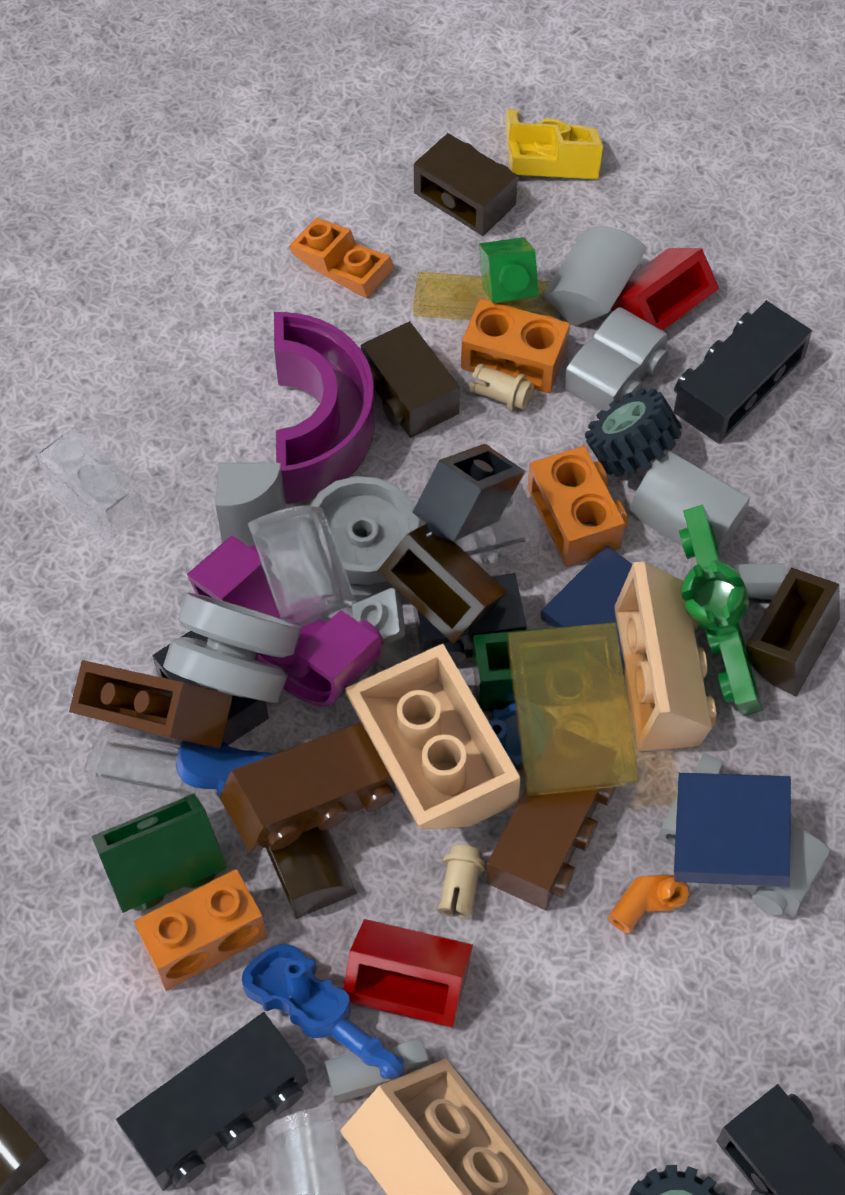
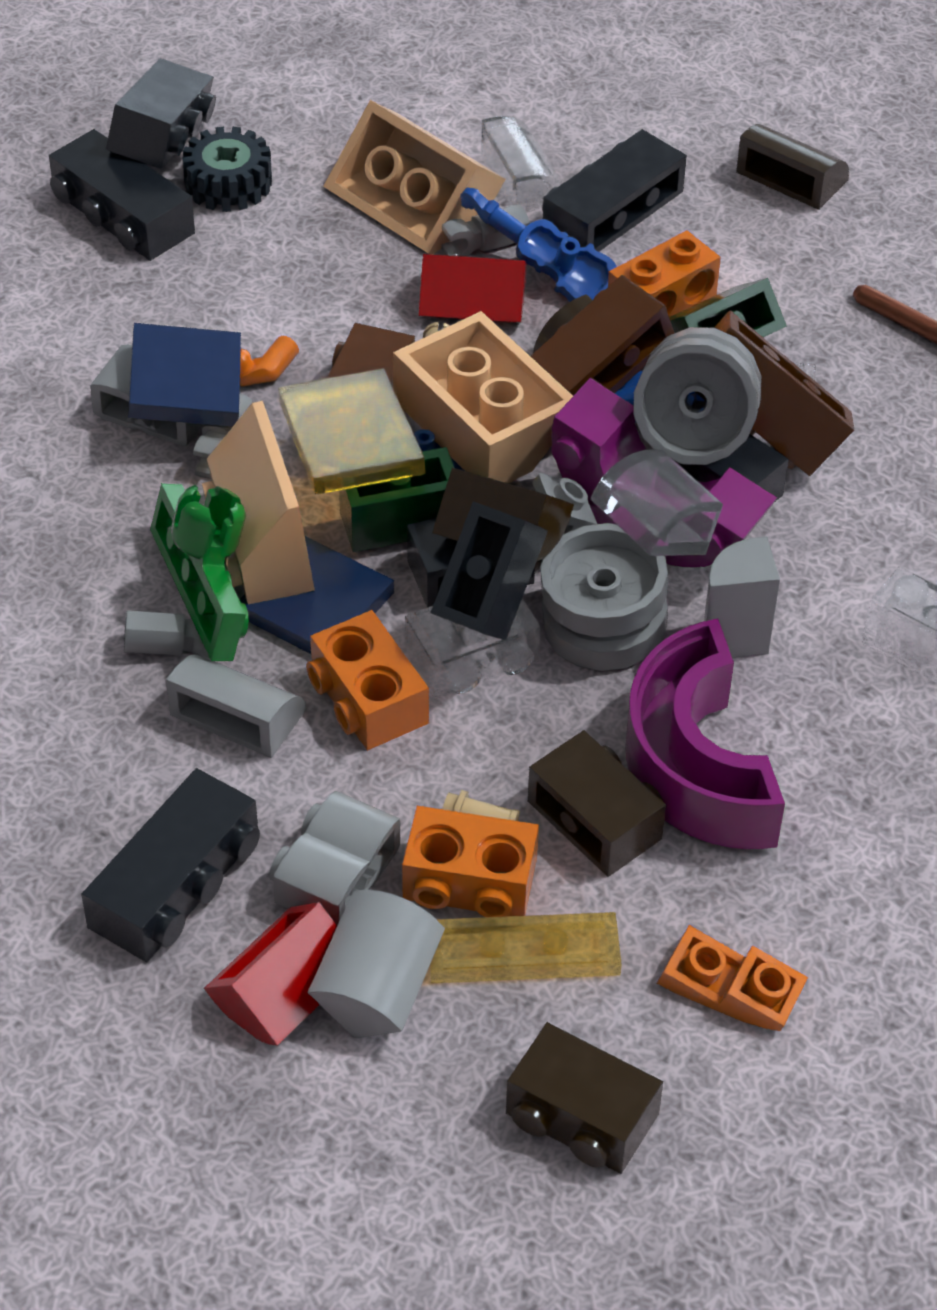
camera: 170 degrees right, 10 degrees down
green brick [479,237,539,303] -> none
yellow slope [505,109,603,179] -> none
black wheel [585,388,682,477] -> none
dark brown brick [746,567,840,697] -> none

